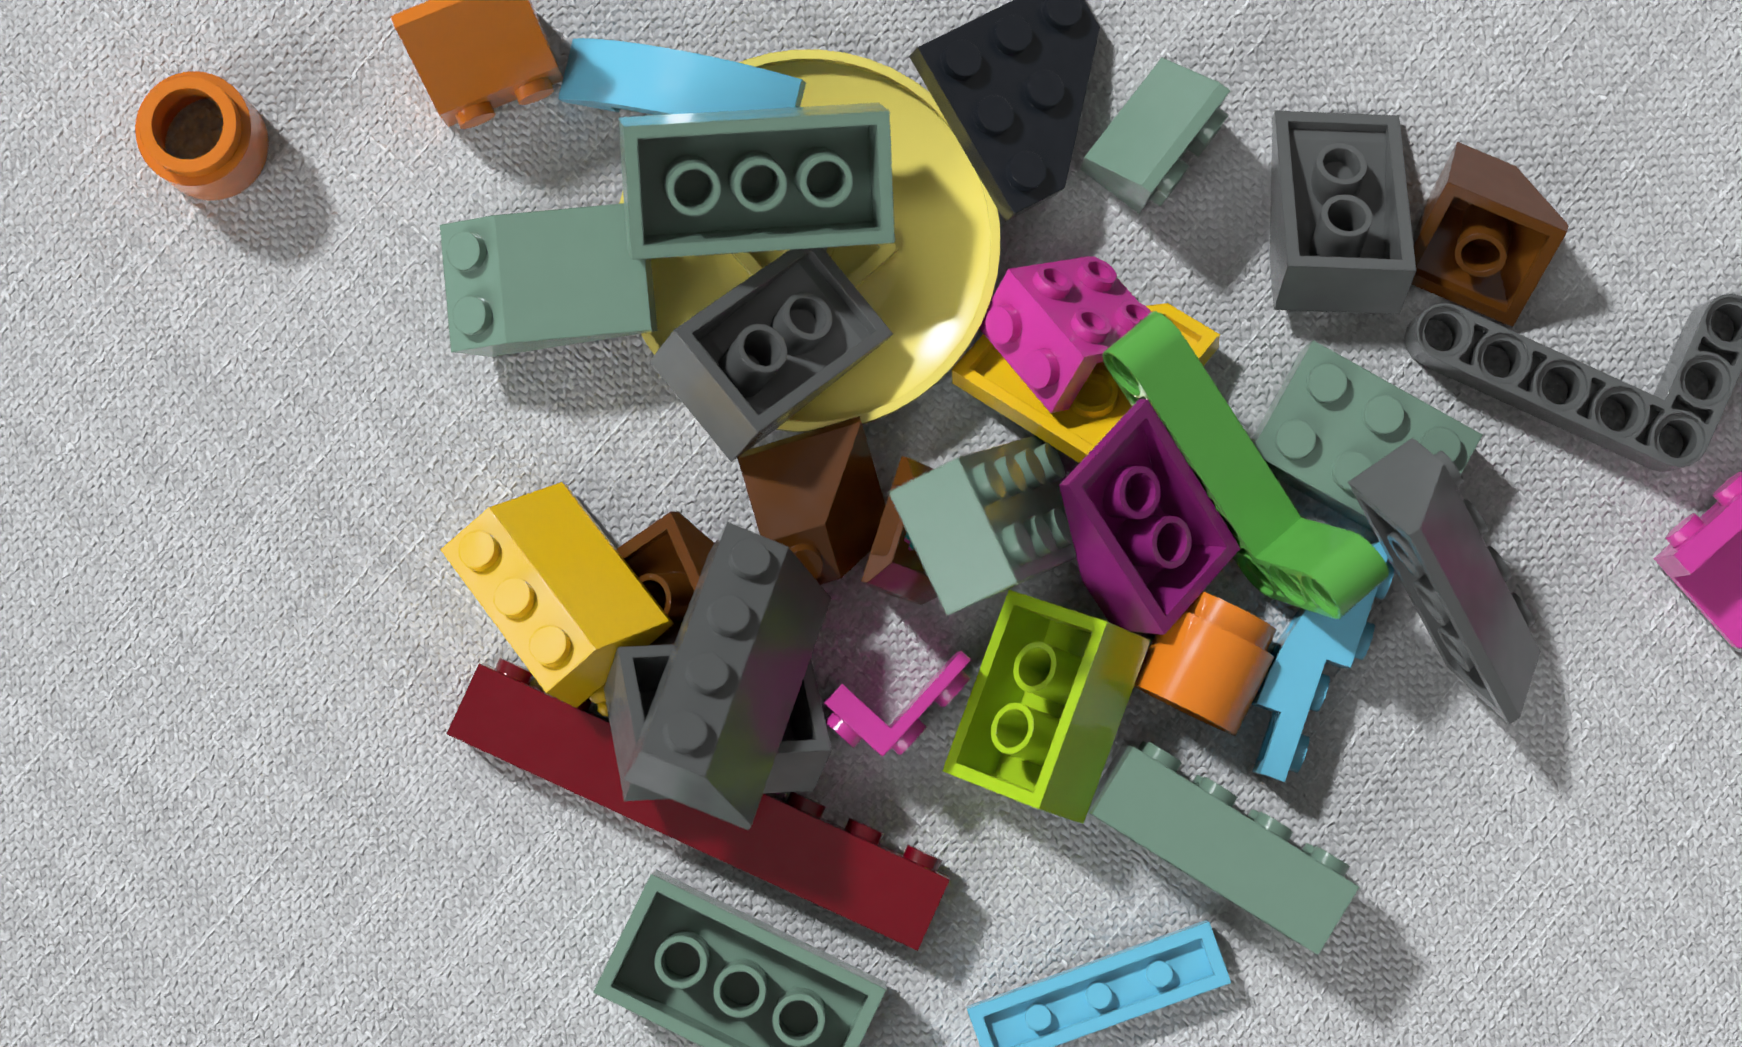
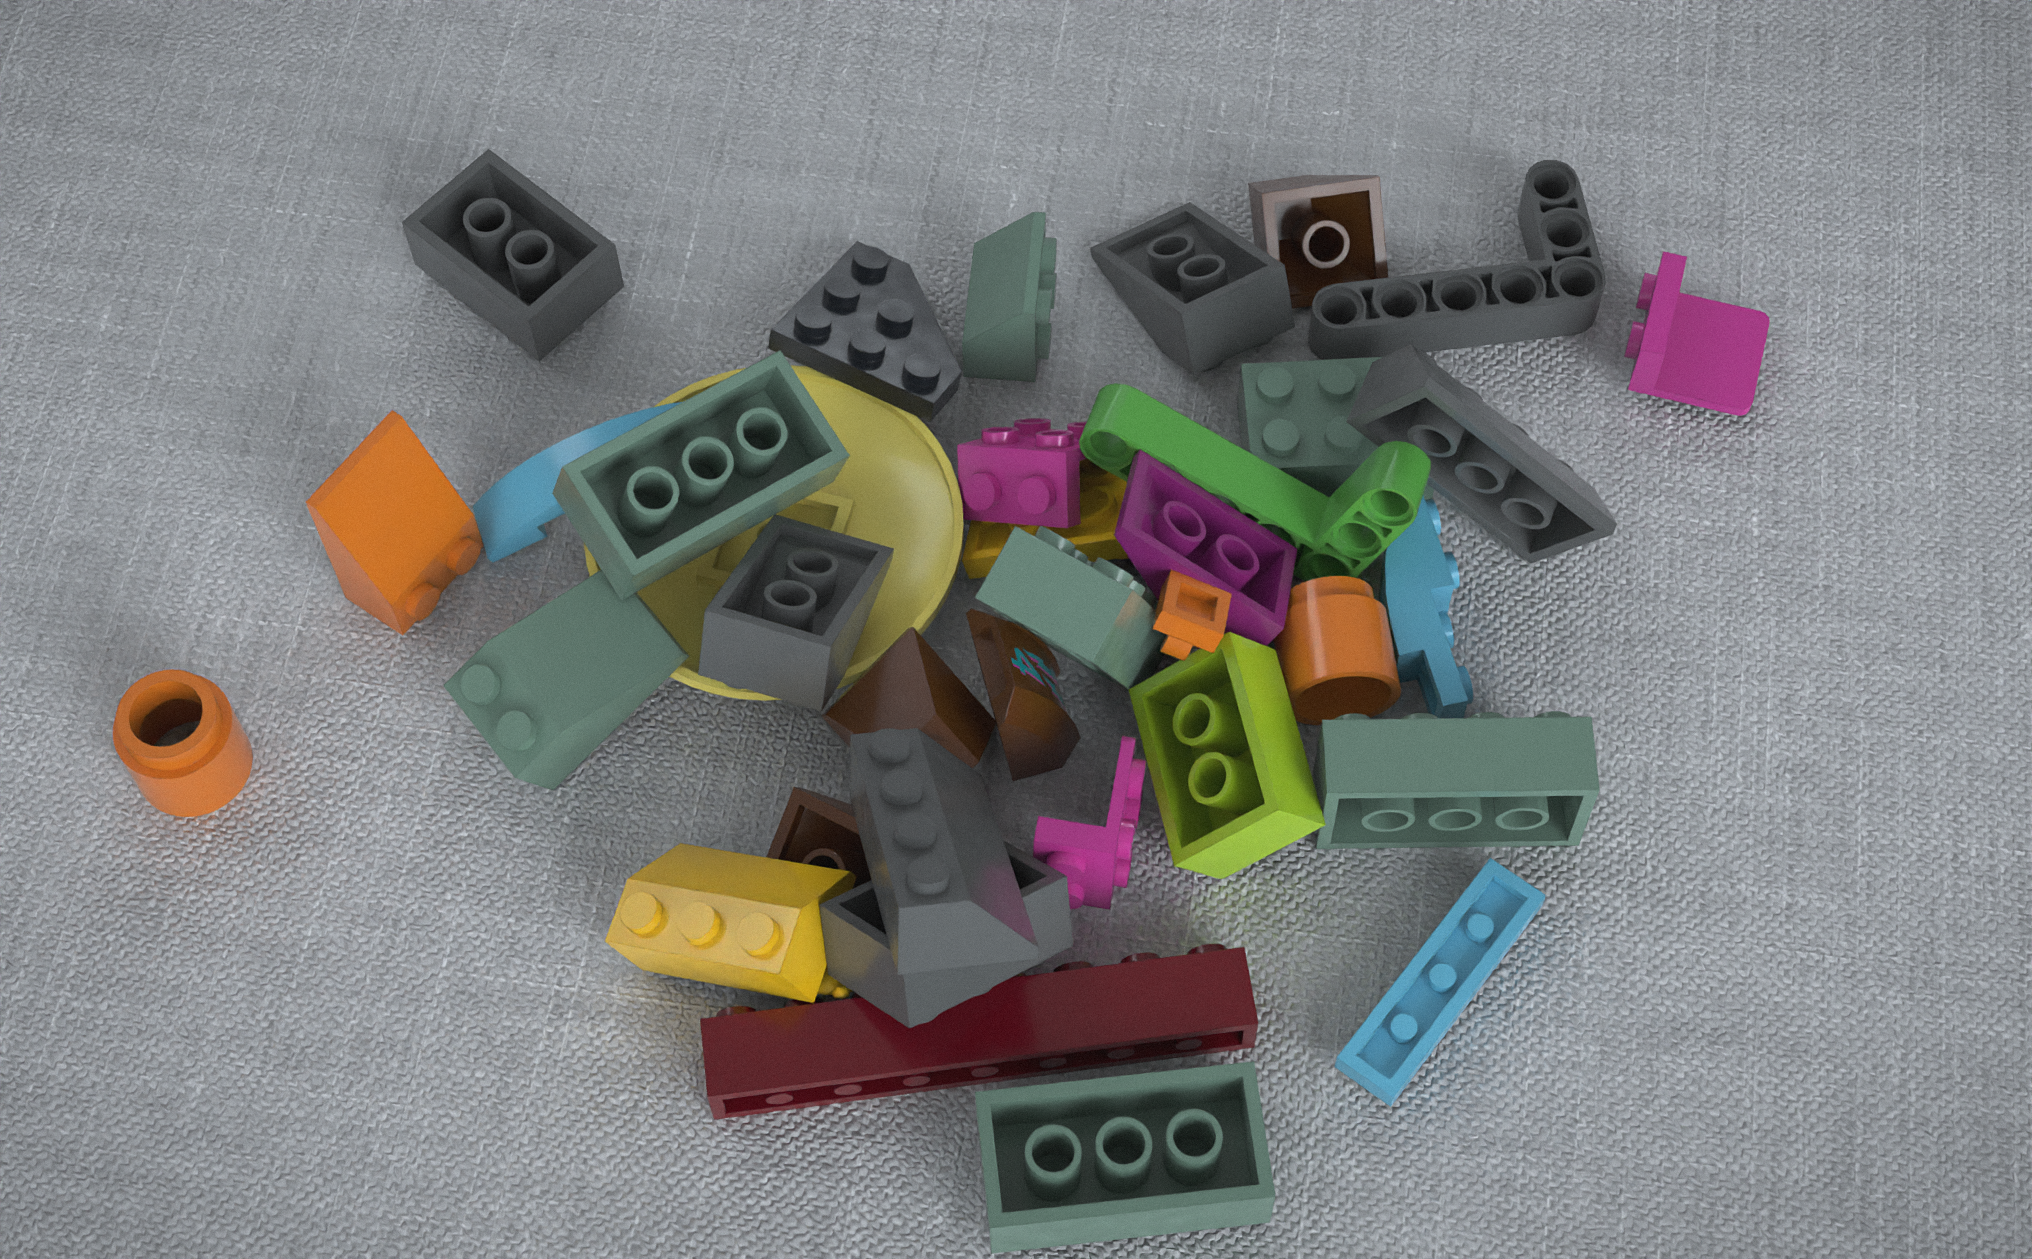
camera: 30 degrees left, 25 degrees down
none -> orange tile [1152,569,1232,661]

